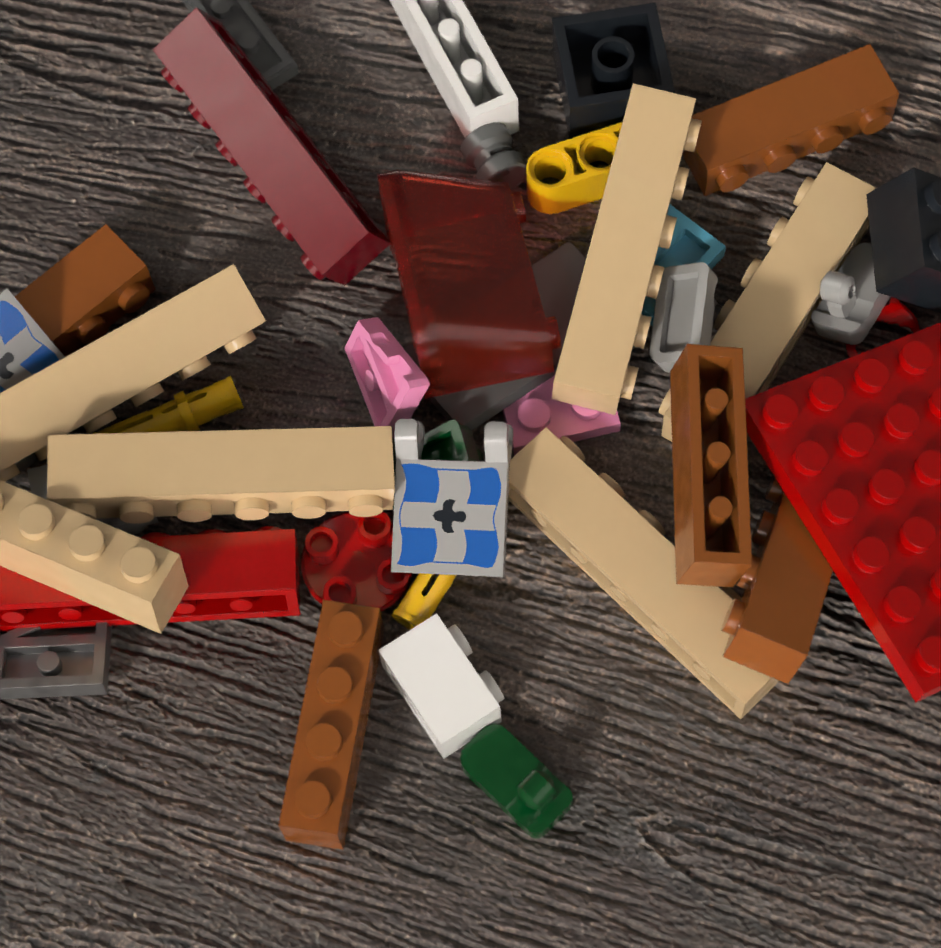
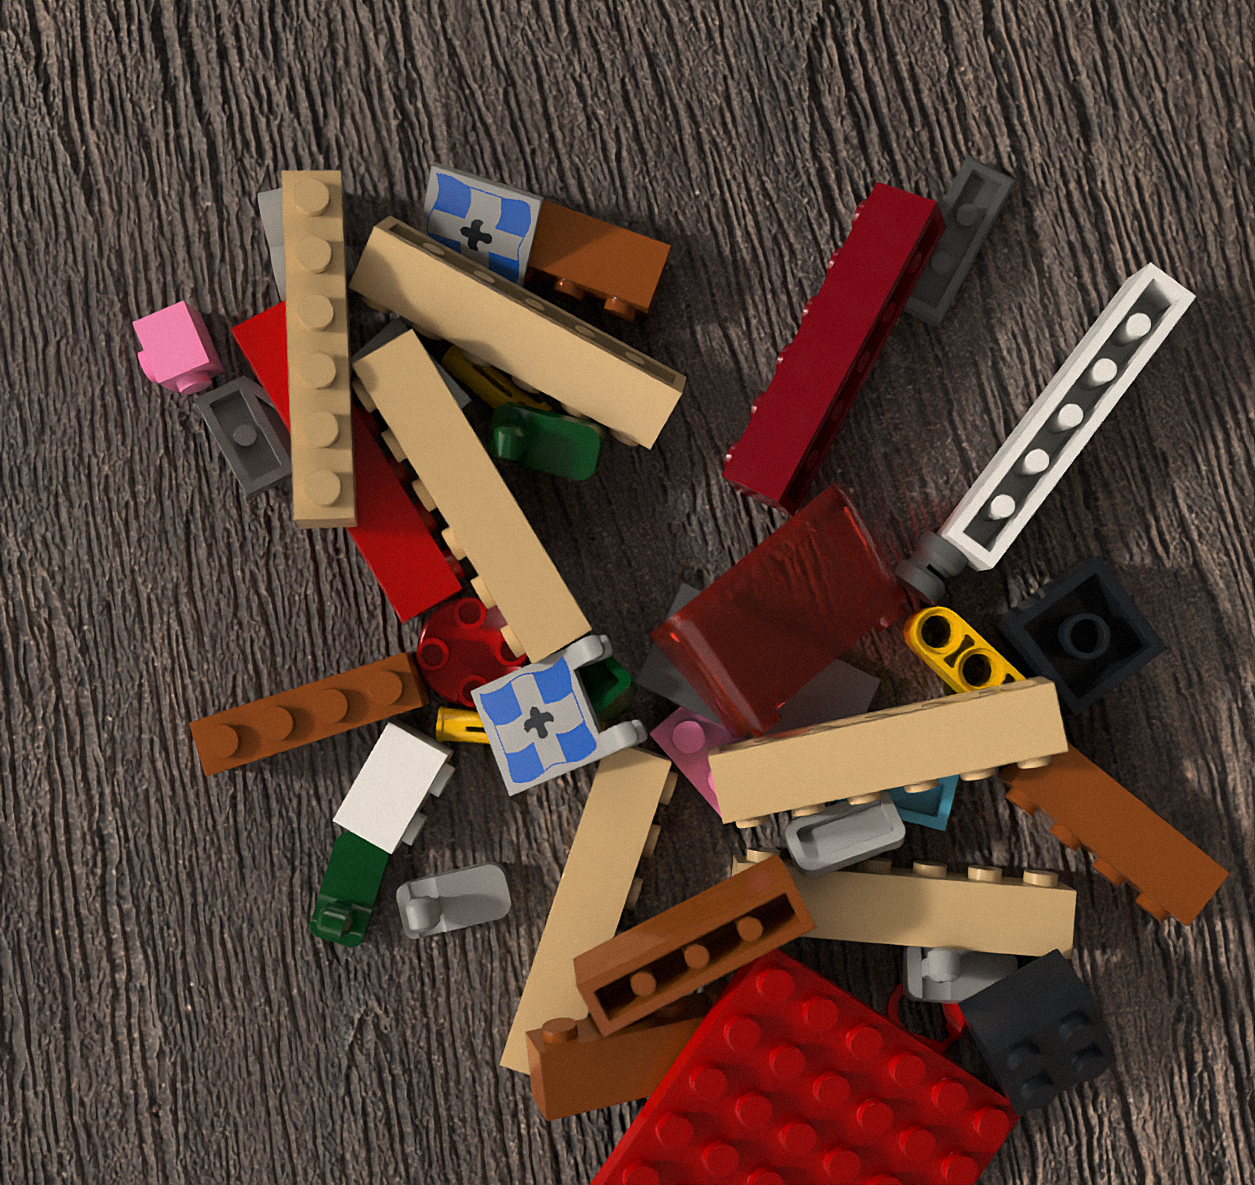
camera: 60 degrees right, 20 degrees up
bright pink wing [344,317,430,438] -> none
none -> light grey piece [396,861,513,939]
none -> dark green piece [487,402,605,480]

